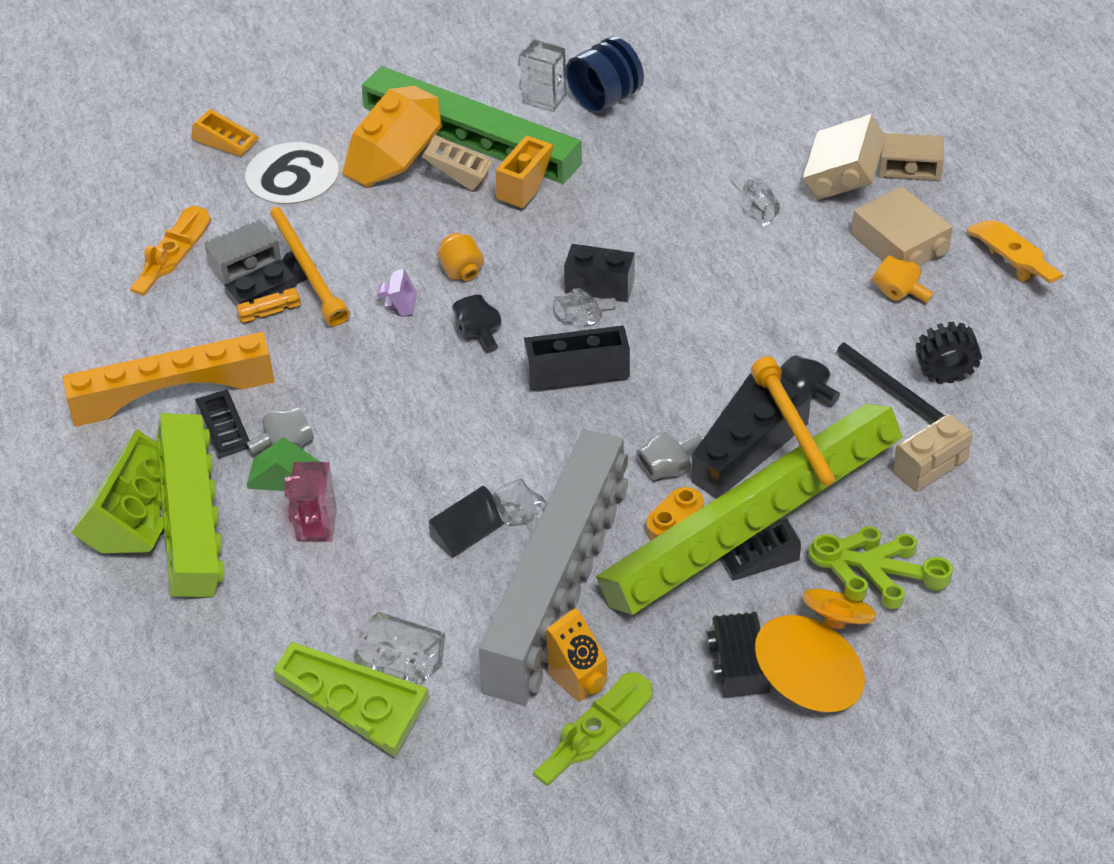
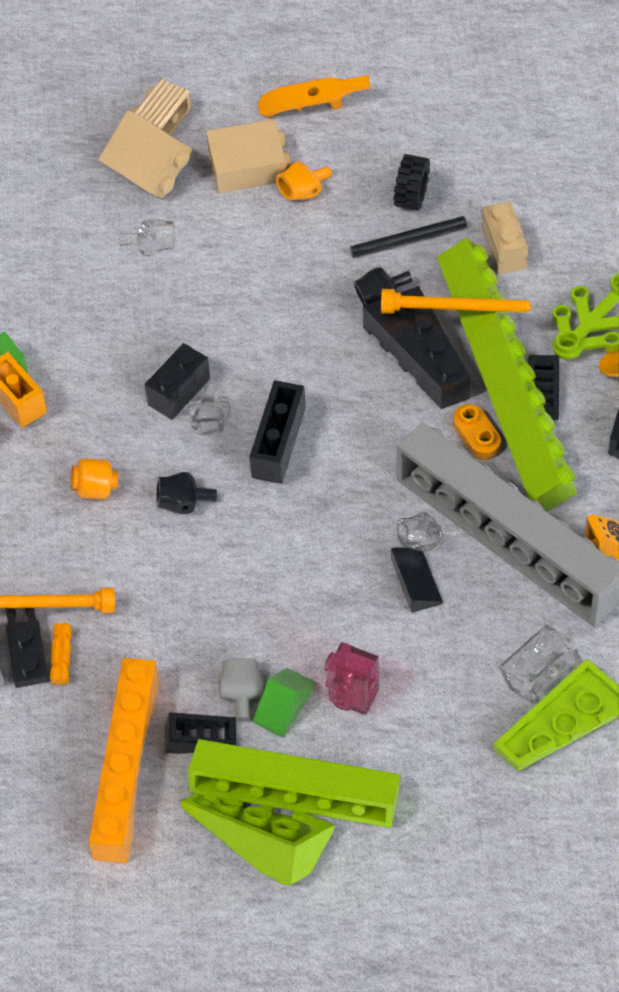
camera: 65 degrees left, 10 degrees up
lavender tile [377,269,417,317] -> none
light grey piece [636,432,702,481] -> none

